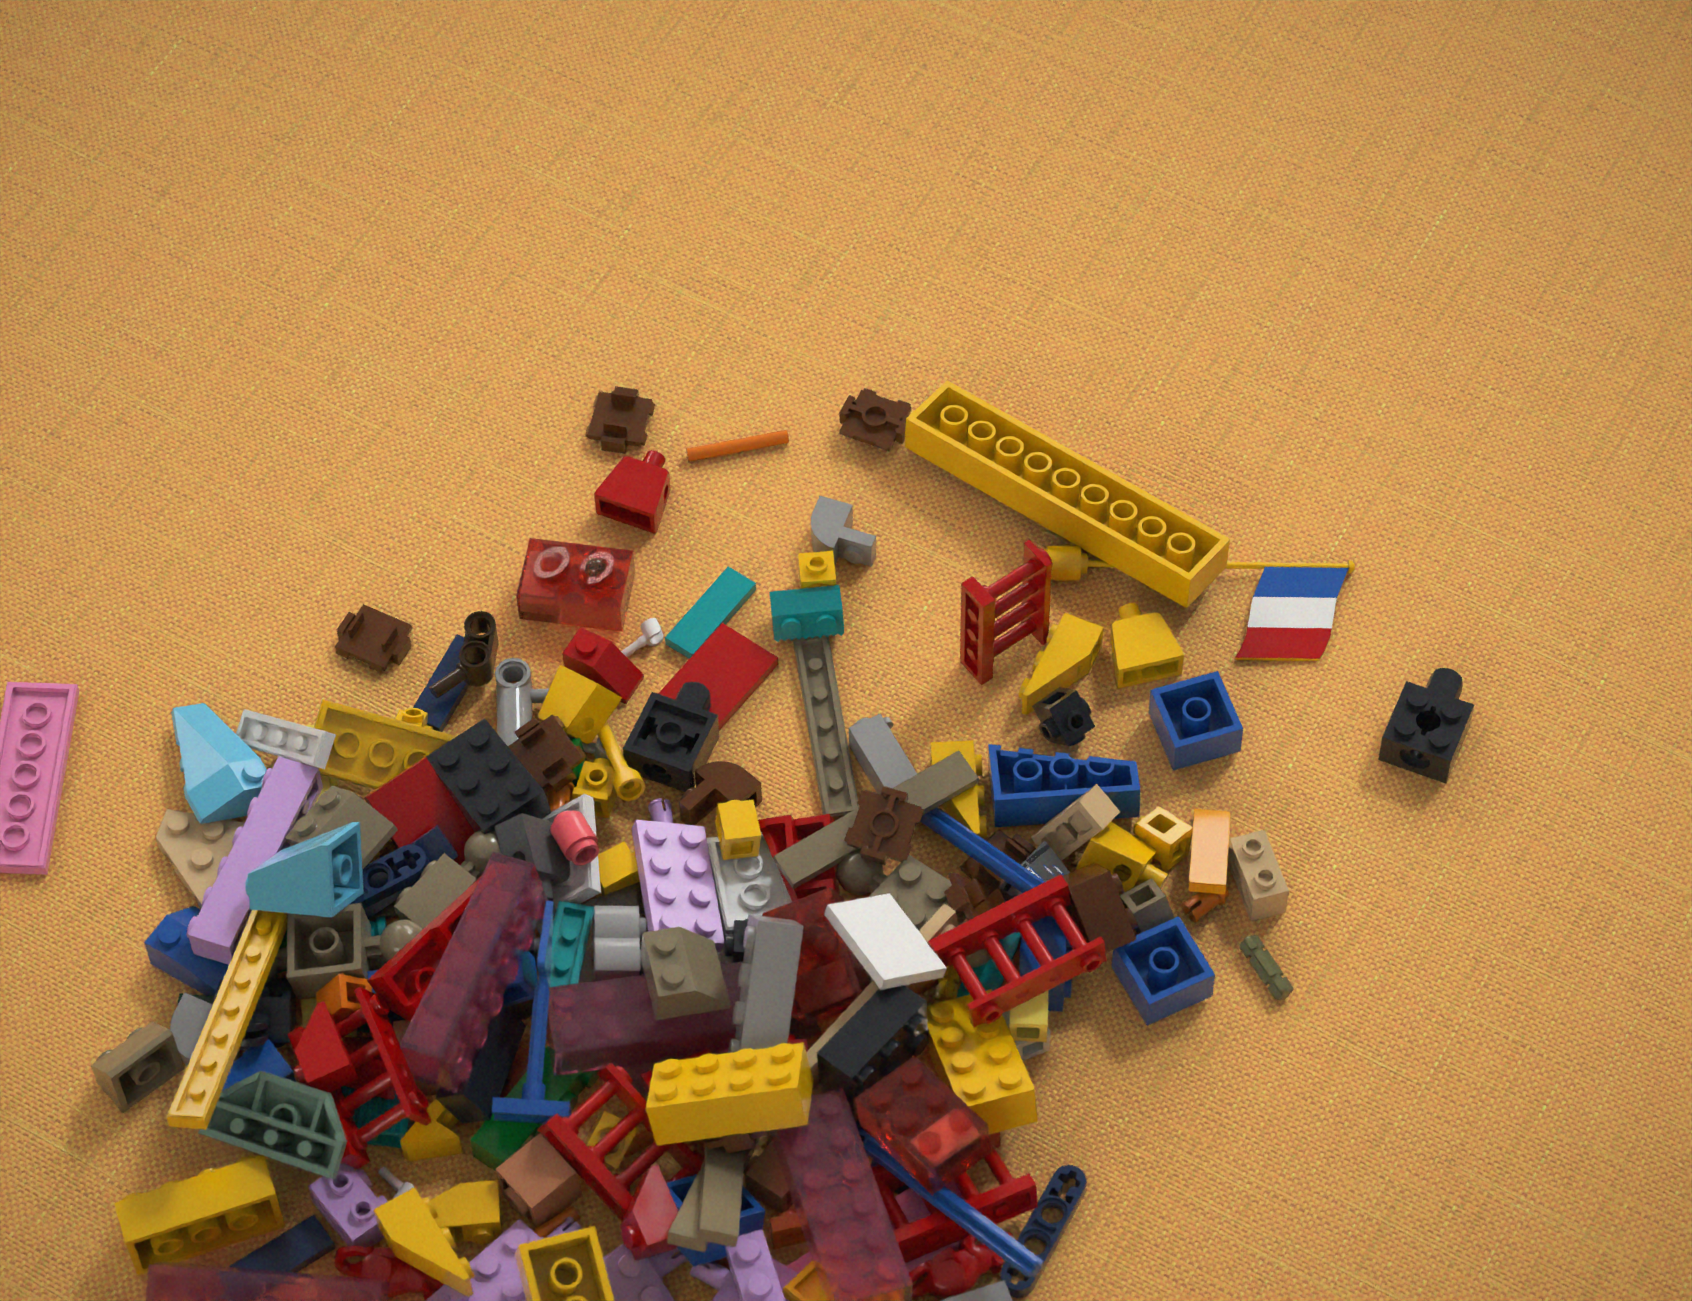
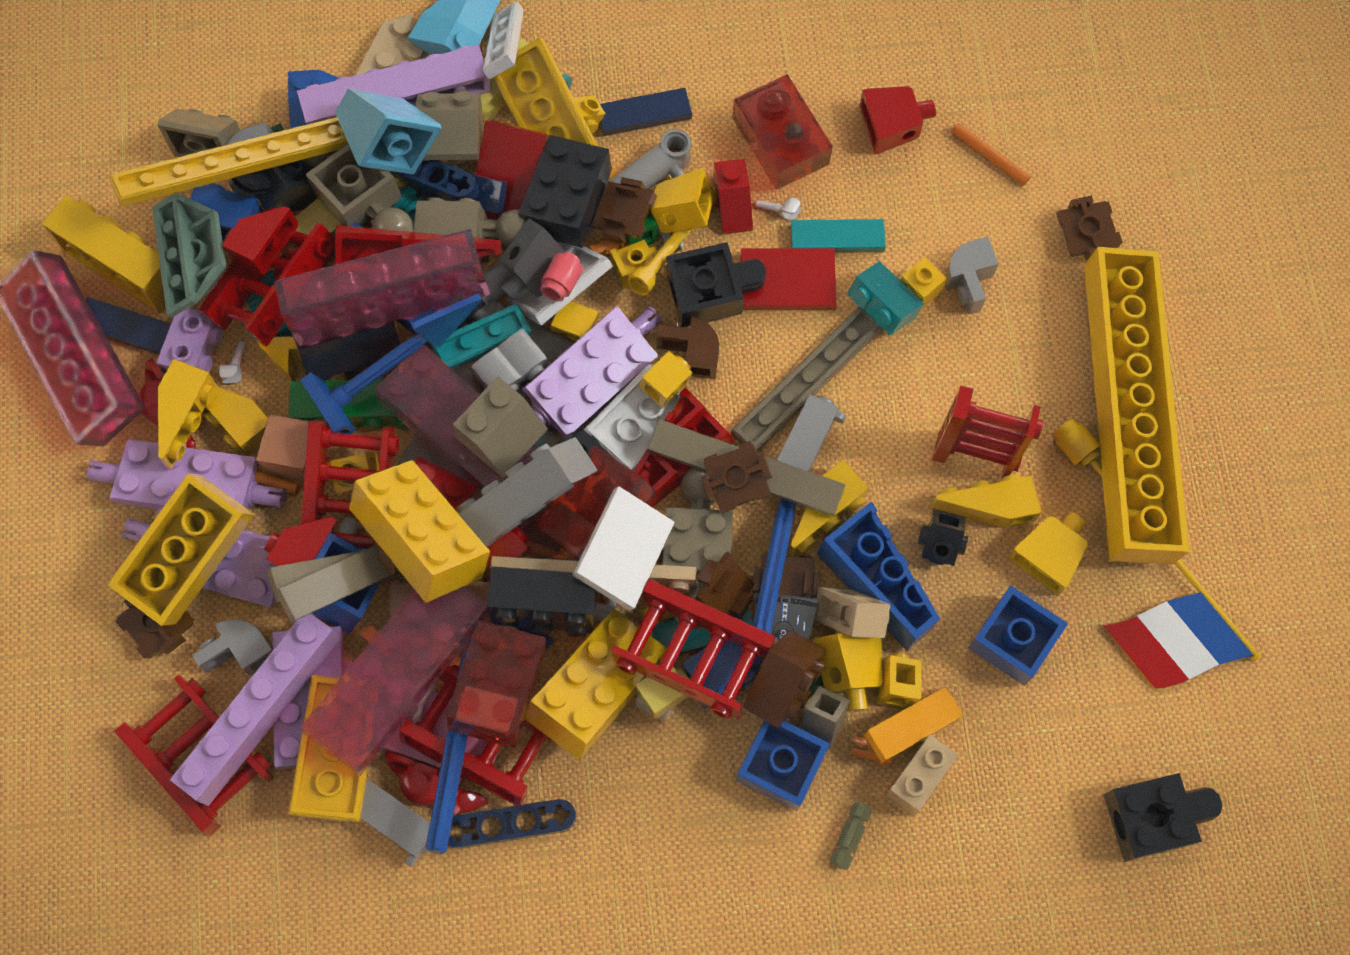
camera: 50 degrees right, 15 degrees up
orange brick [316,974,373,1024] -> none
reddish brown piece [335,604,413,673] -> none
dark brown beam [429,611,499,698] -> none
reddish brown piece [585,386,655,454] -> none

